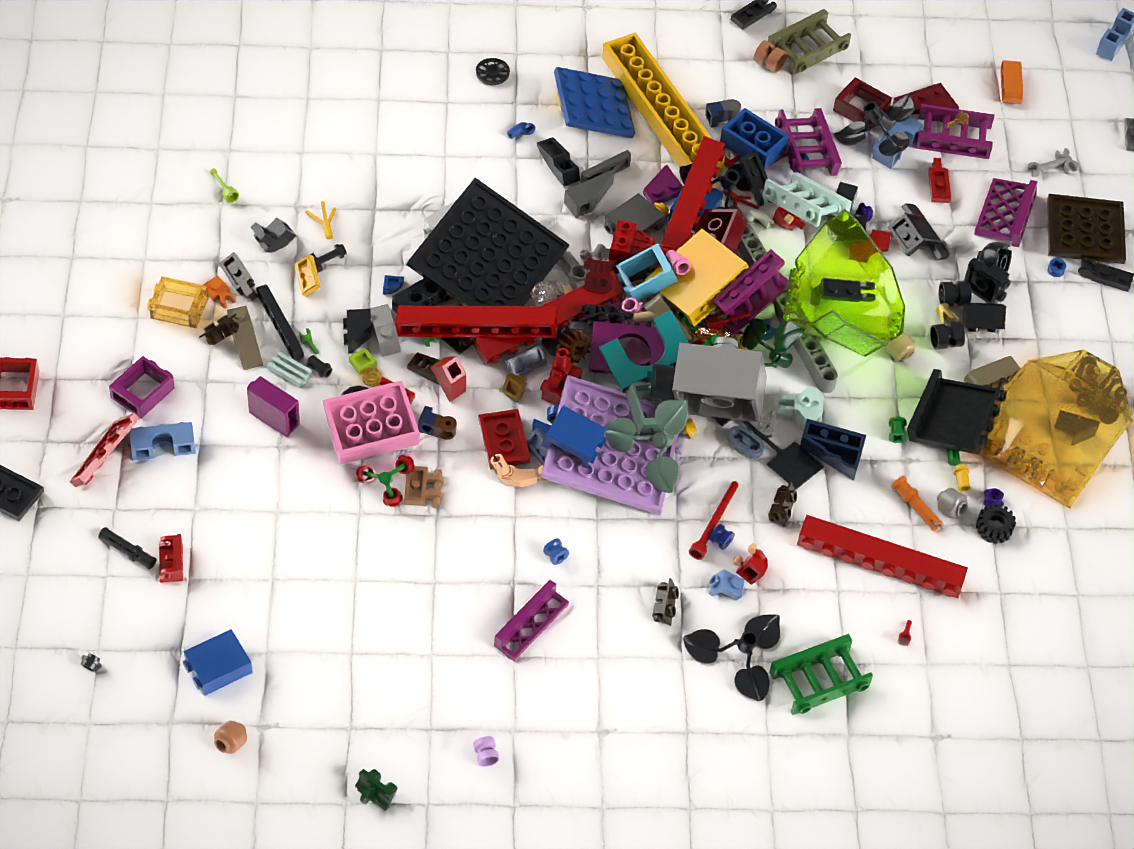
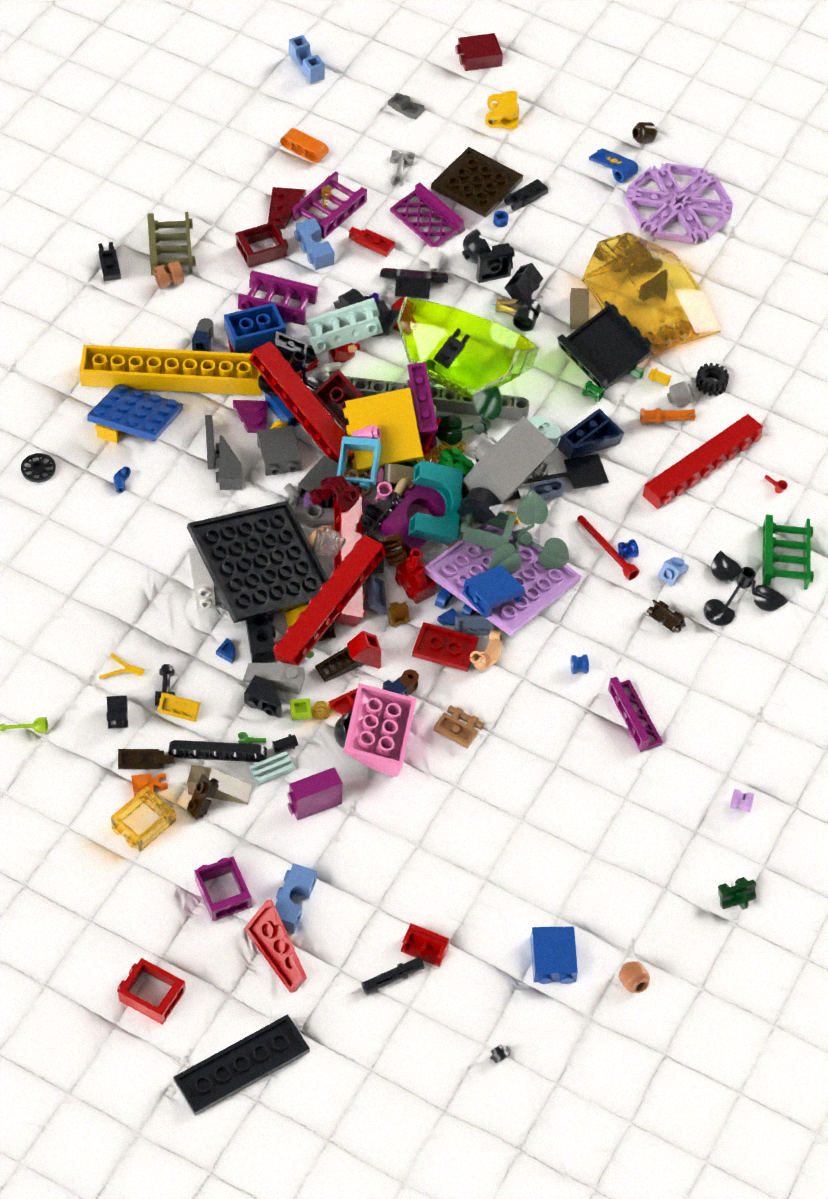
camera: 60 degrees left, 0 degrees up
red plant [356,455,415,507] -> none
black slope [536,137,580,186] -> none
red brick [609,219,672,264] -> none
red piece [733,543,768,585] -> none
dark brown hinge [768,482,797,527] -> none
black plant [833,93,915,156] -> none
black wheel [938,280,972,307] -> none
dark purple plate [983,488,1004,508] -> none

